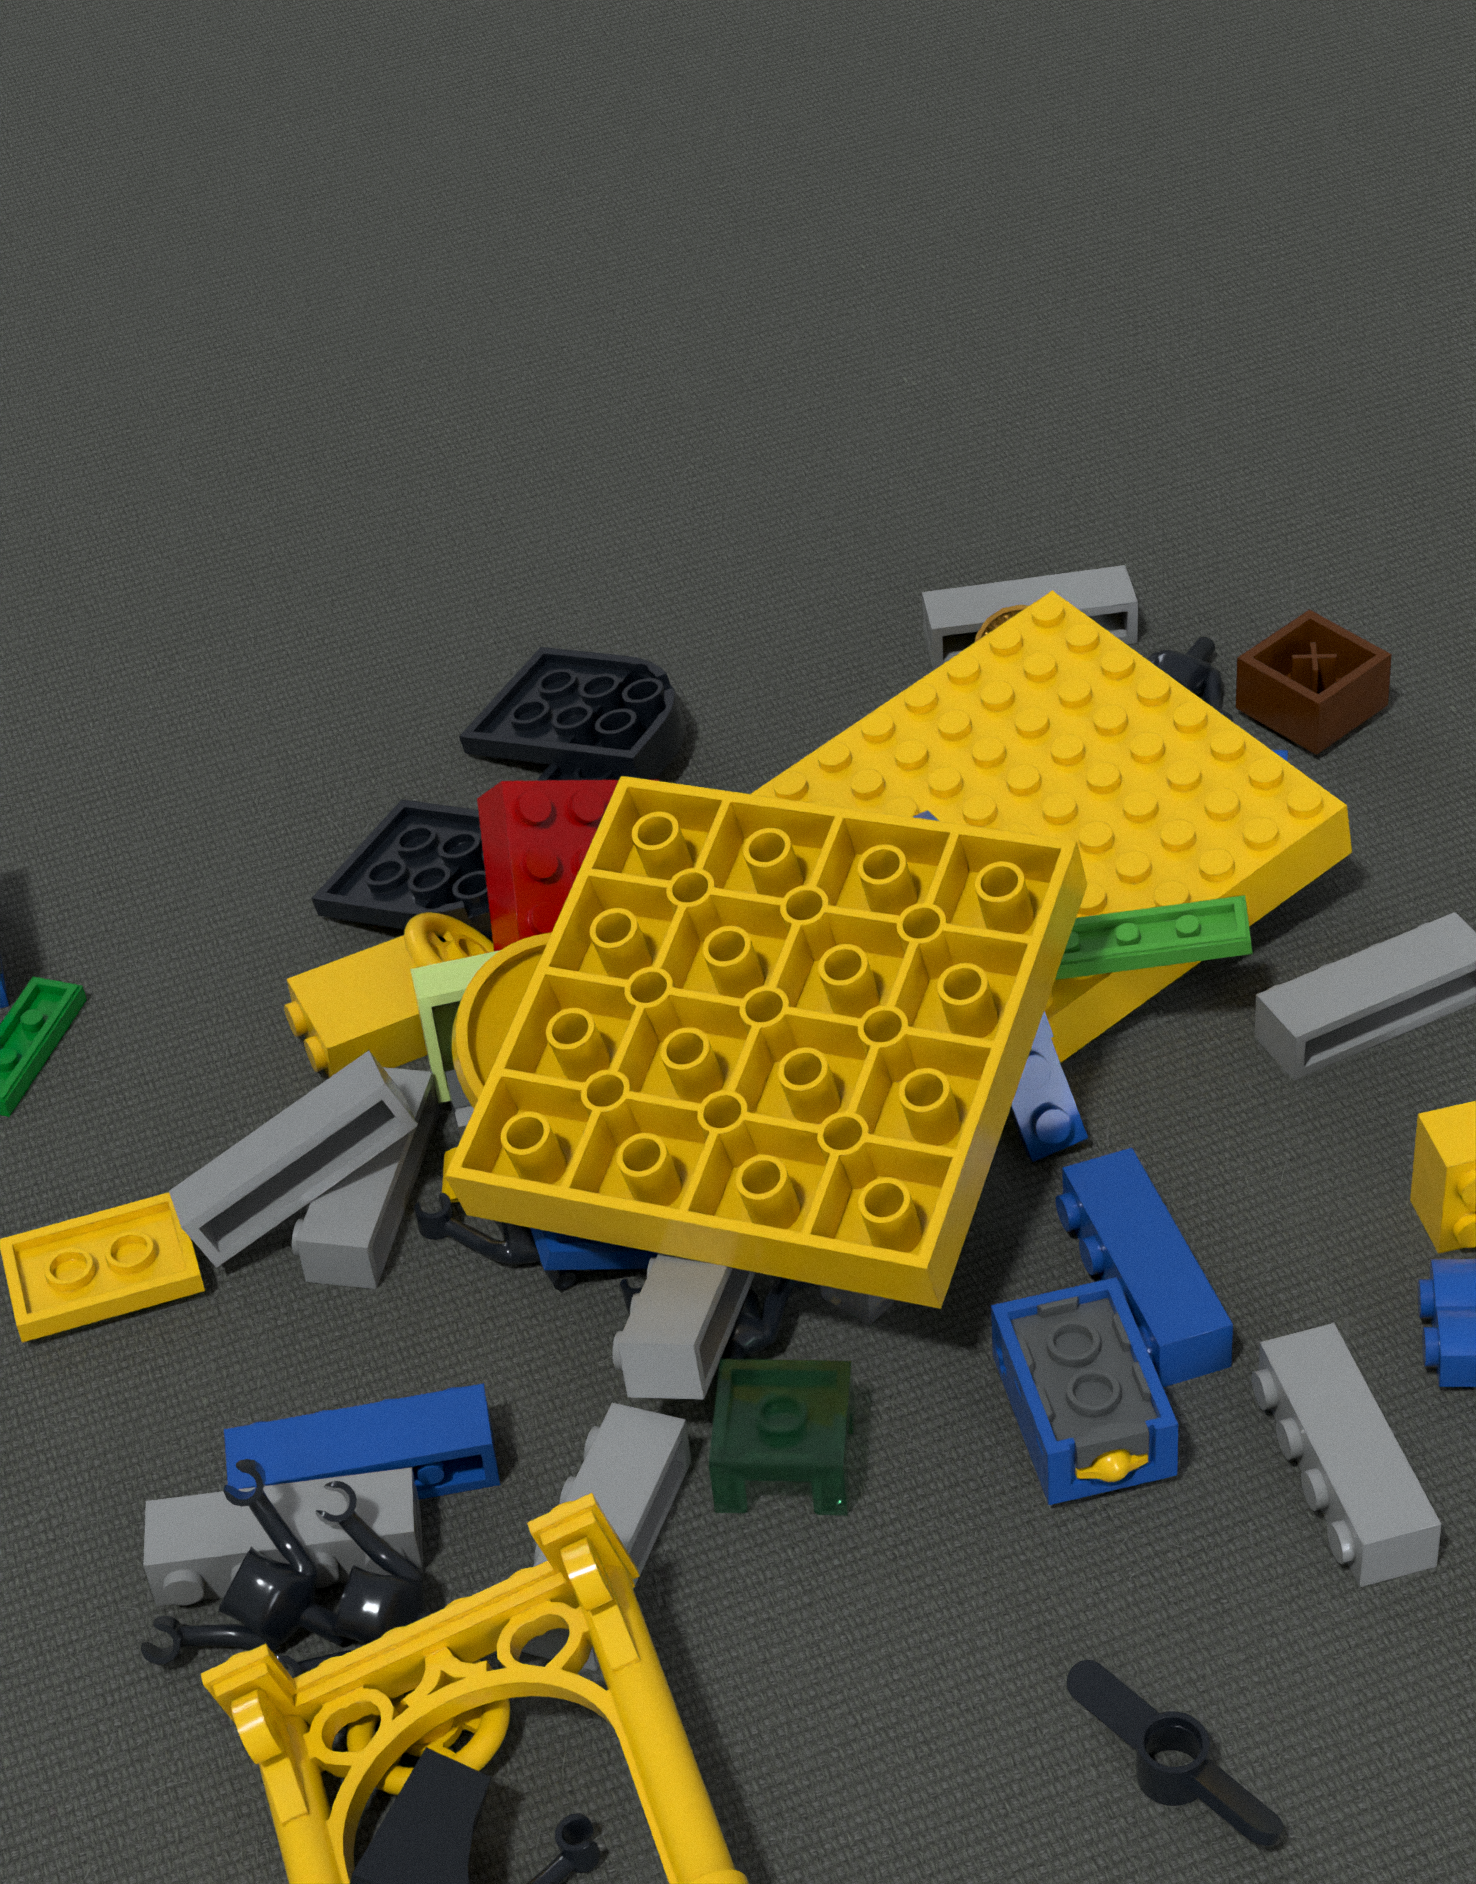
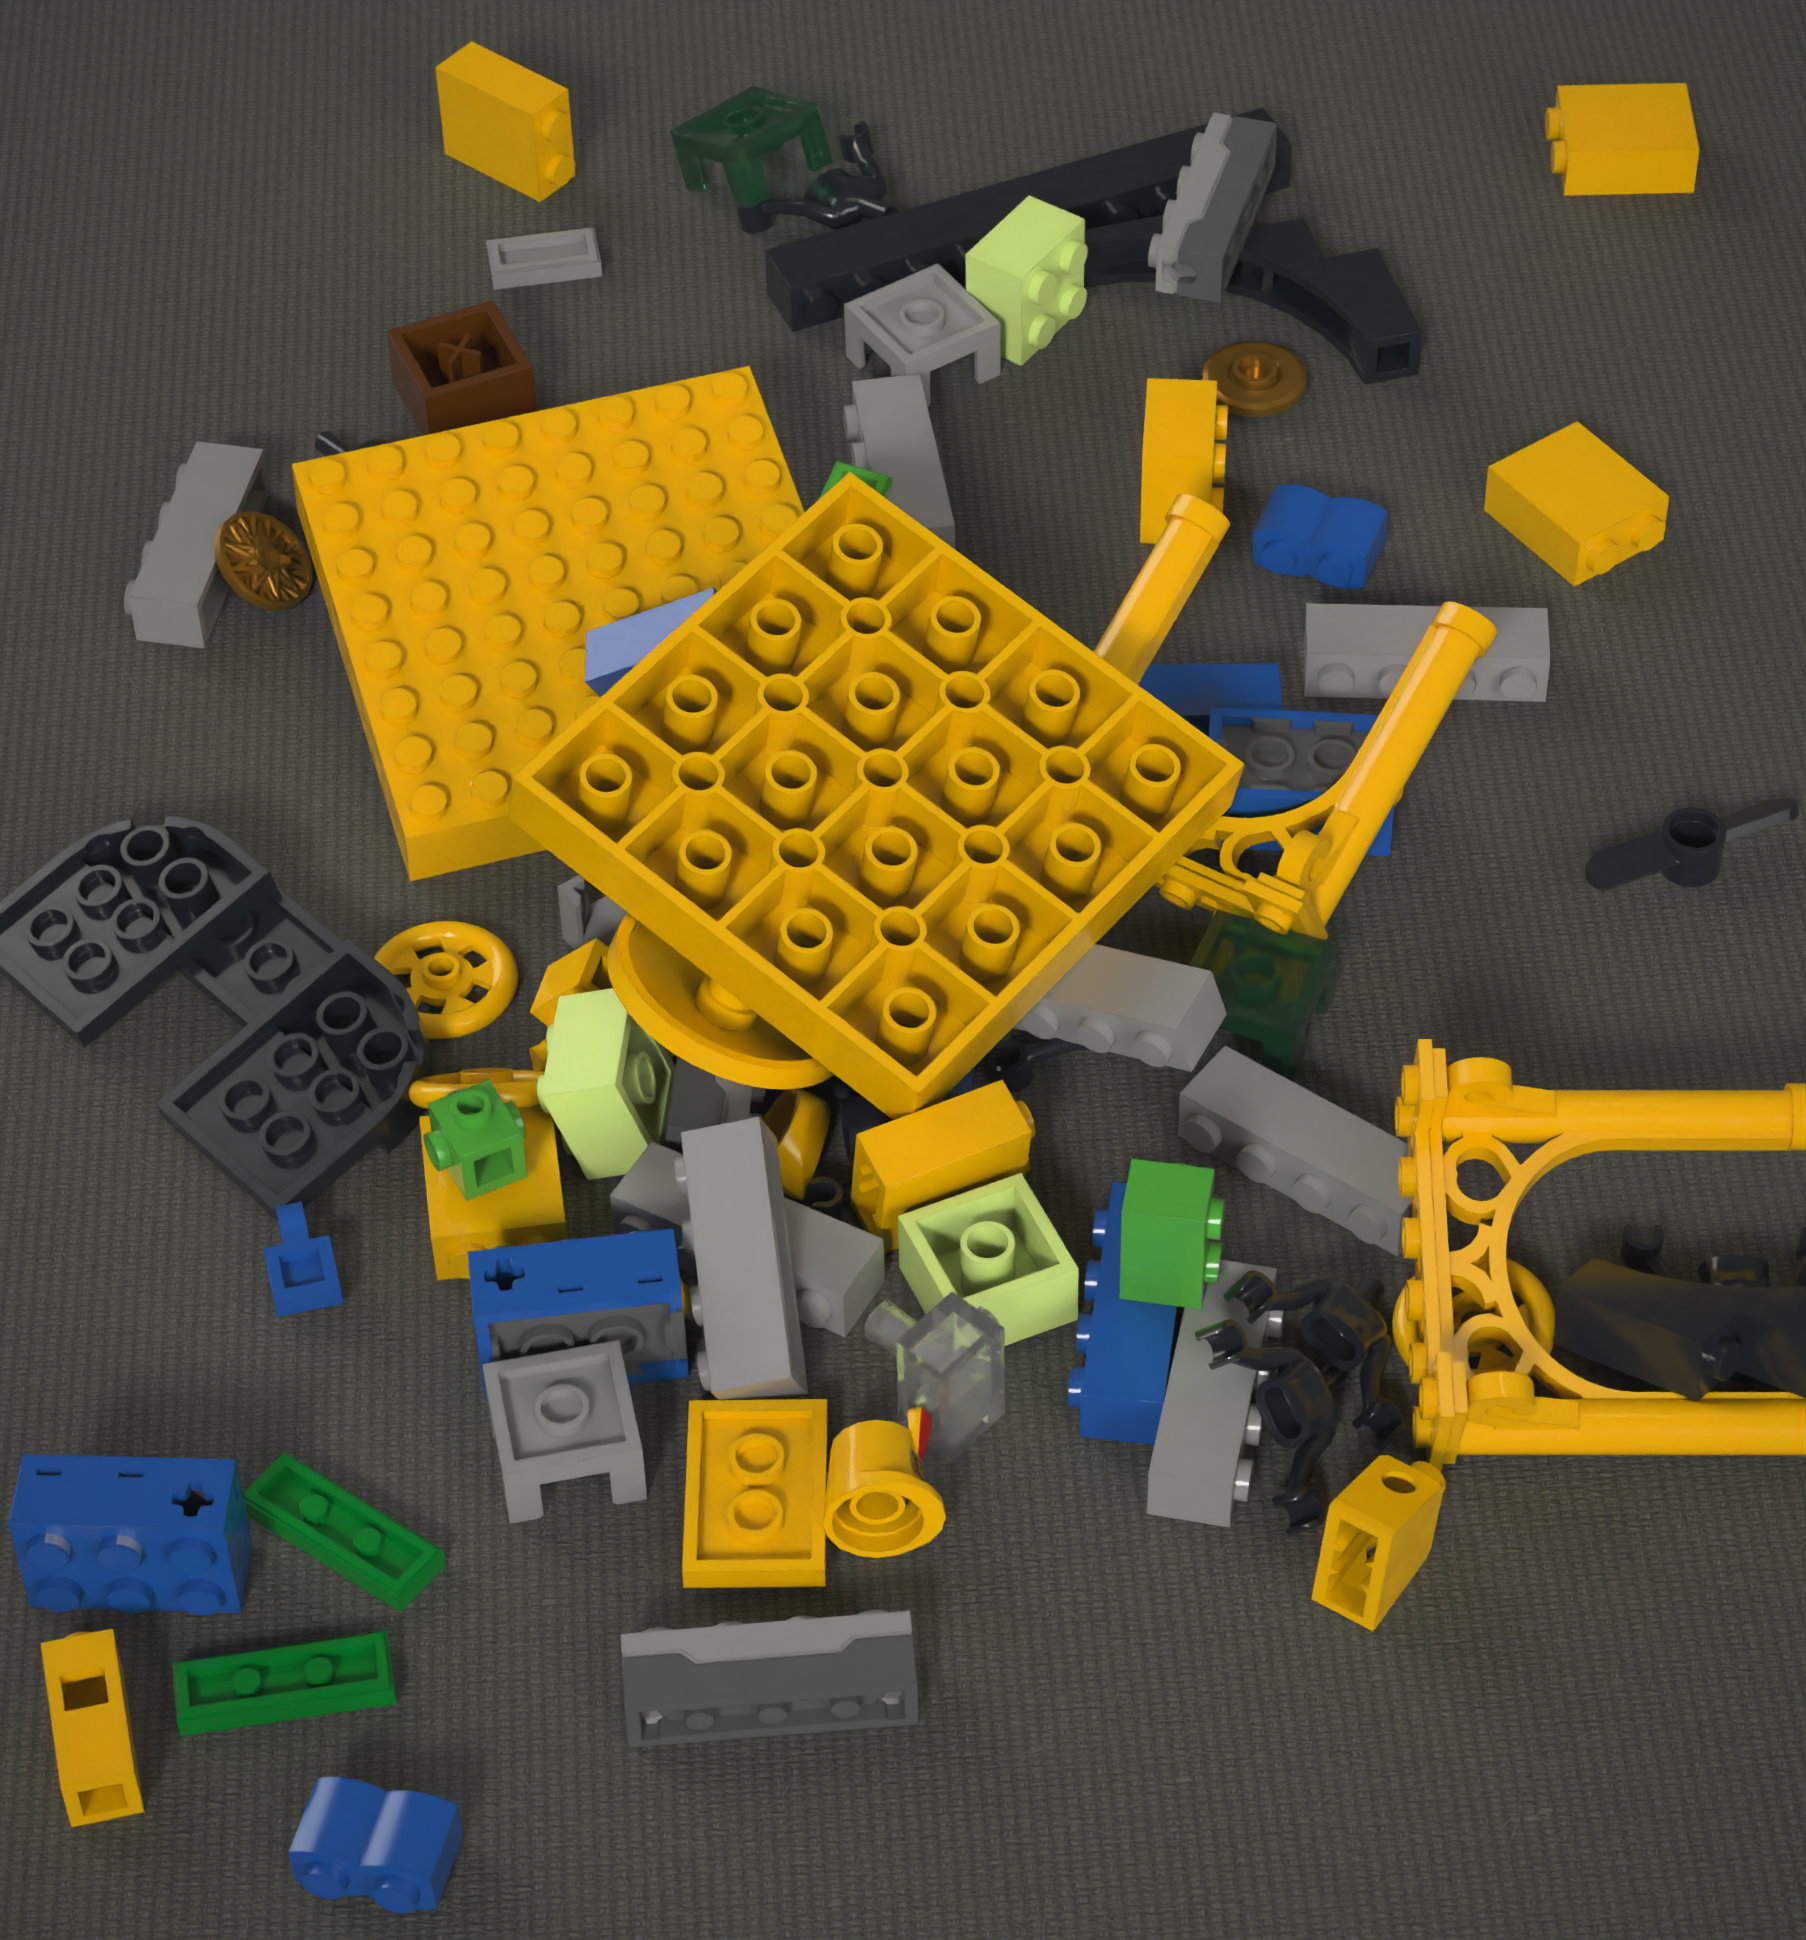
camera: 75 degrees left, 5 degrees up
red brick [477,779,659,952] -> none
none -> blue plate [263,1201,343,1317]
none -> bright green brick [424,1079,528,1201]
none -> blue piece [467,1228,691,1401]
none -> light grey panel [482,1340,647,1524]
none -> yellow hat [823,1406,946,1558]
none -> yellow brick [850,1079,1036,1254]
none -> clear brick [864,1292,1005,1462]
none -> yellowish green brick [898,1173,1079,1364]
none -> yellow arch [1093,494,1498,961]
none -> bright green brick [1119,1159,1226,1309]
none -> yellow torso [1311,1455,1446,1631]

